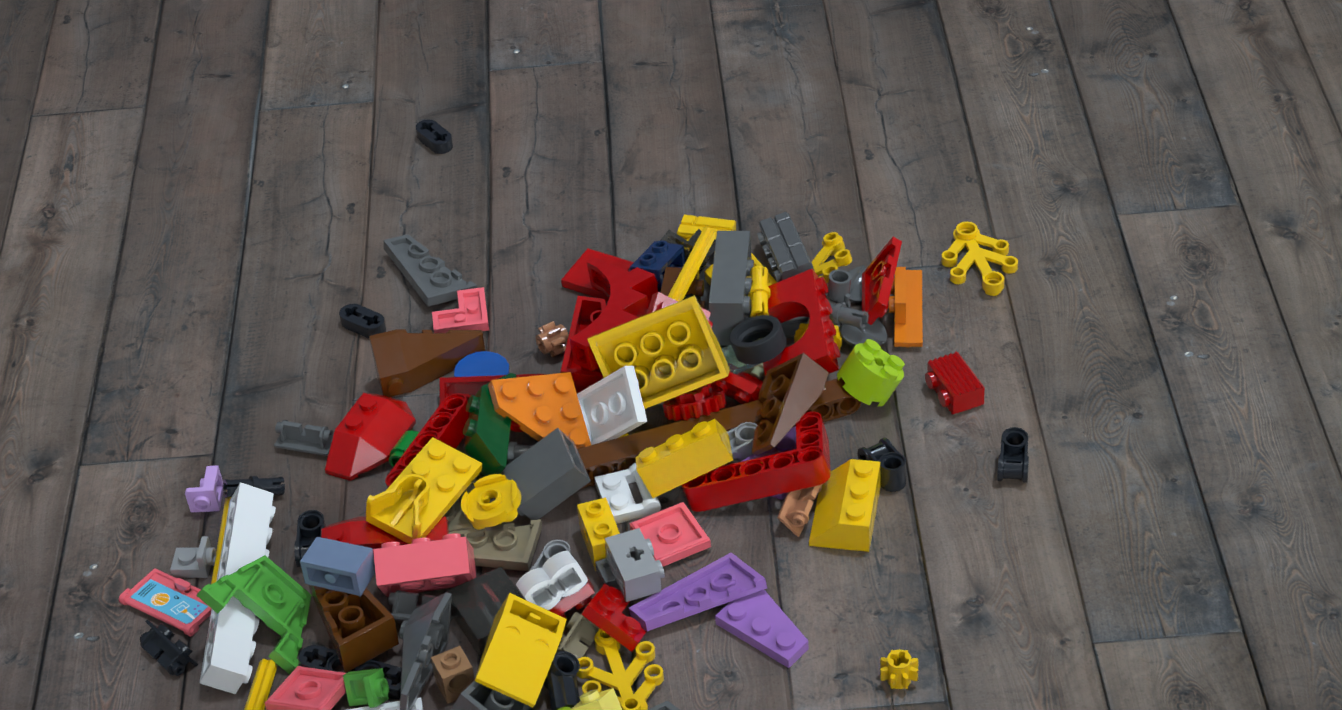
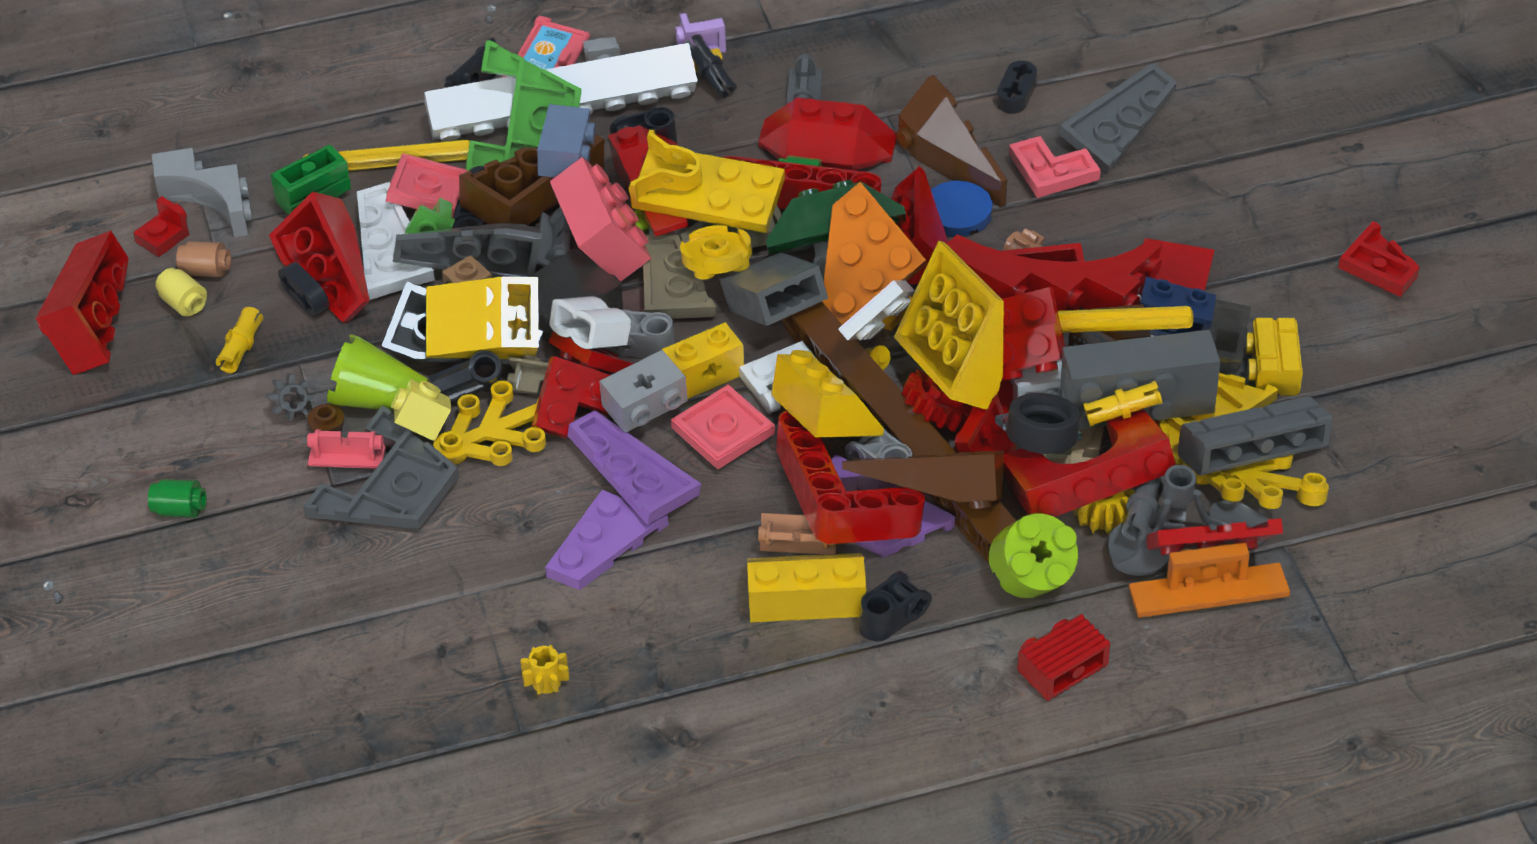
camera: 75 degrees right, 5 degrees up
black beam [416,119,453,154] -> none
yellow plant [941,222,1018,296] -> none
black piece [997,427,1029,483] -> none
none -> red wing [1338,221,1420,297]

